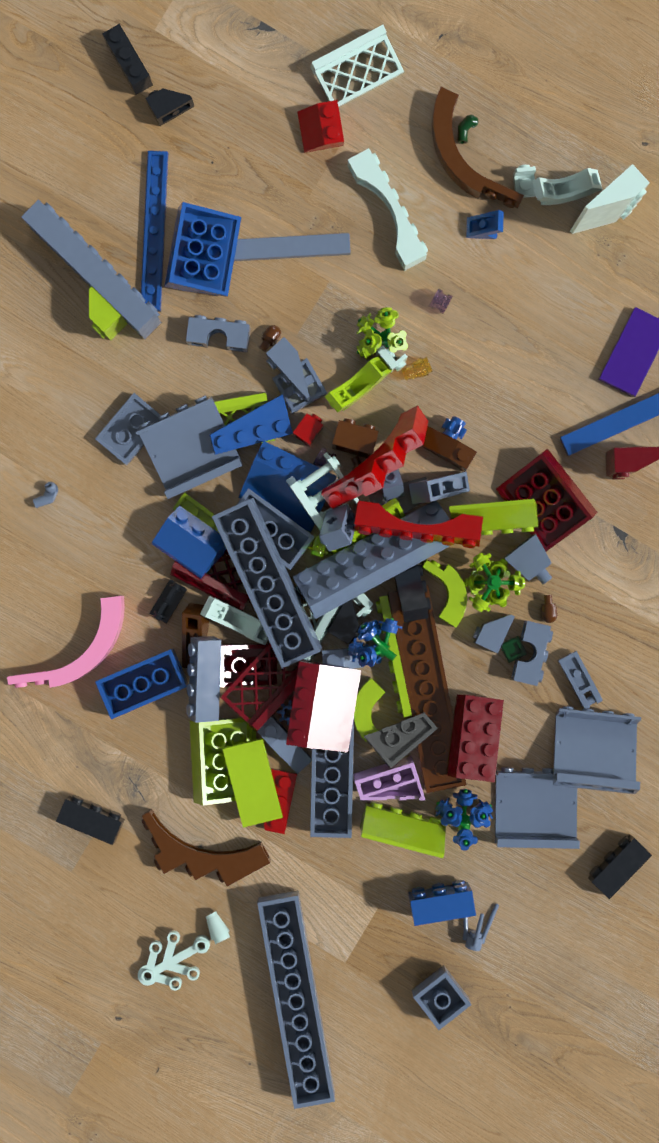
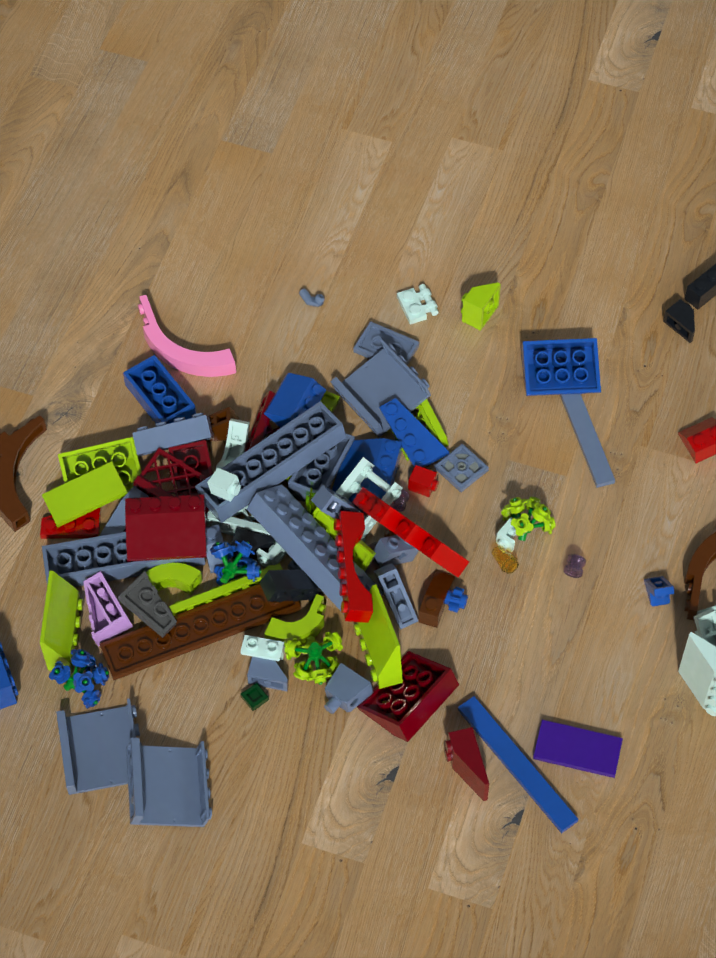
camera: 75 degrees right, 30 degrees down
sand blue brick [22,199,162,339] -> none
black brick [56,795,125,845] -> none
blue tile [141,151,169,312] -> none
black hinge [149,579,187,624] -> none
sand blue arch [186,315,251,353] -> none
reddish brown cylinder [259,325,281,352] -> none
sand blue slope [266,337,310,402] -> none
lime arch [325,356,392,413] -> none
reddish brown brick [332,418,379,458] -> none
light aqua arch [347,148,428,271] -> none
dark red brick [447,694,504,782] -> none
sand blue arch [511,620,553,686] -> none
reddish brown cylinder [541,595,558,623] -> none
sand blue plate [557,651,603,709] -> none
black brick [588,835,652,900] -> none
none -> light aqua brick [207,468,241,502]
none -> light aqua bracket [241,635,285,661]
none -> light aqua plate [397,284,439,325]

